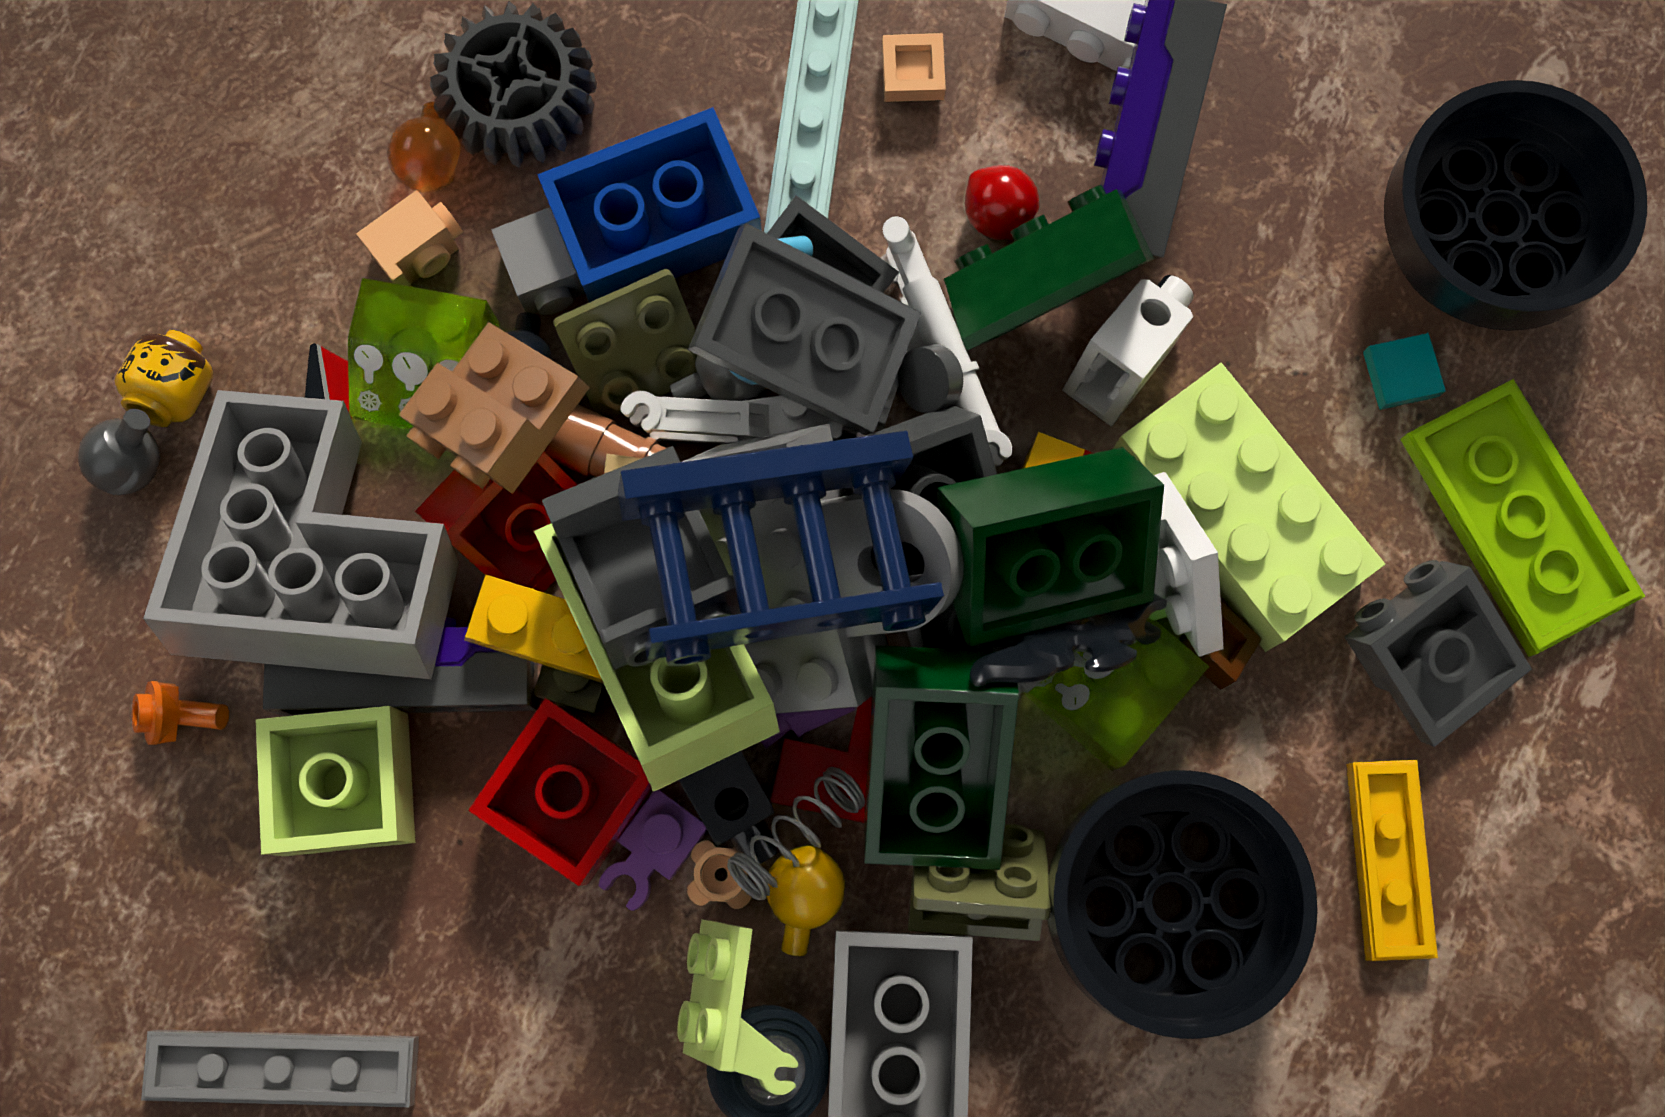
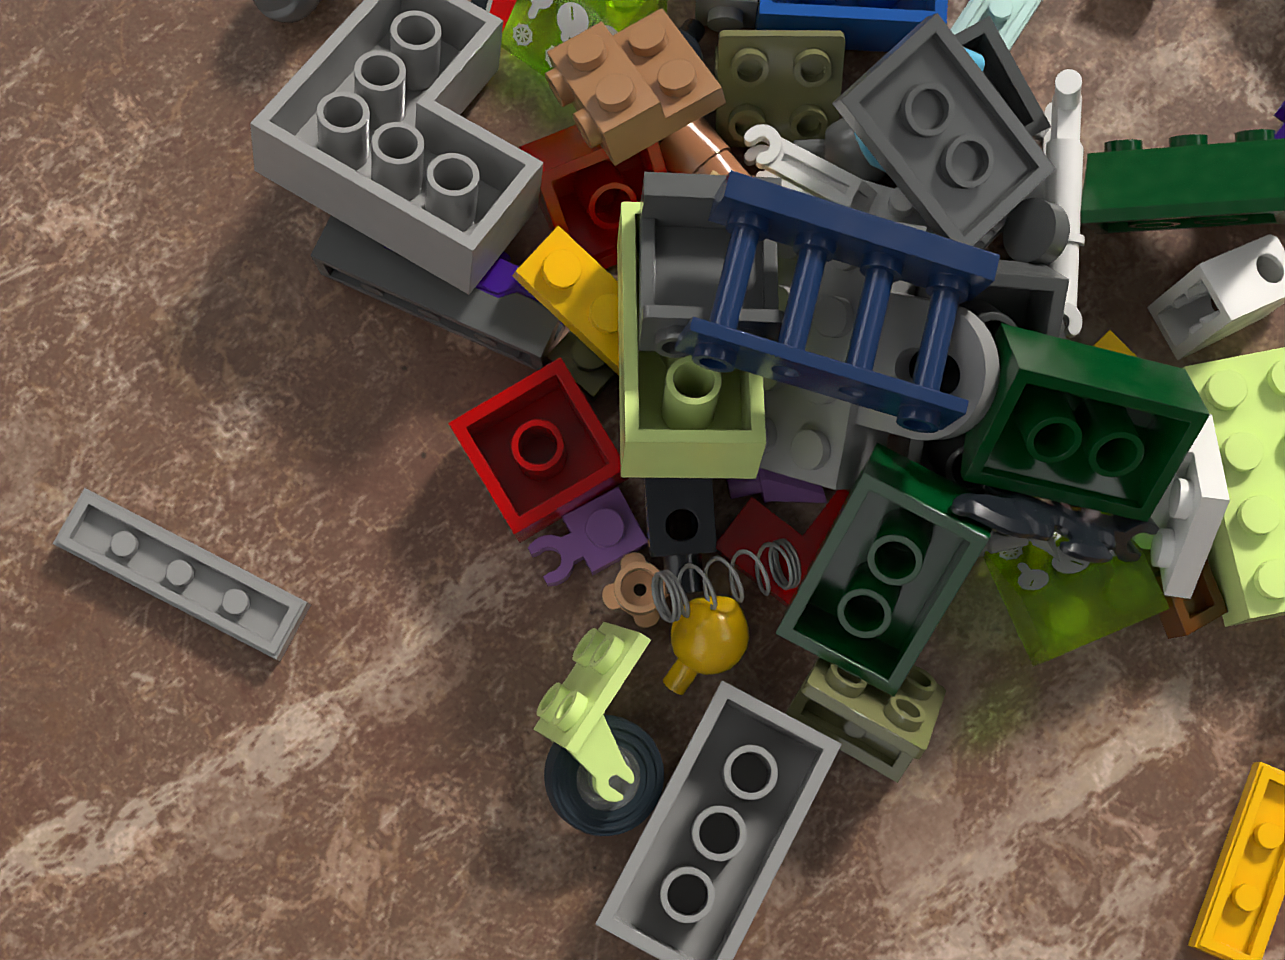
camera: 25 degrees right, 0 degrees up
orange plate [132,681,229,745] -> none
yellowish green brick [256,706,416,856] -> none
red piece [964,165,1040,240] -> none
black wheel [1047,770,1318,1039] -> none

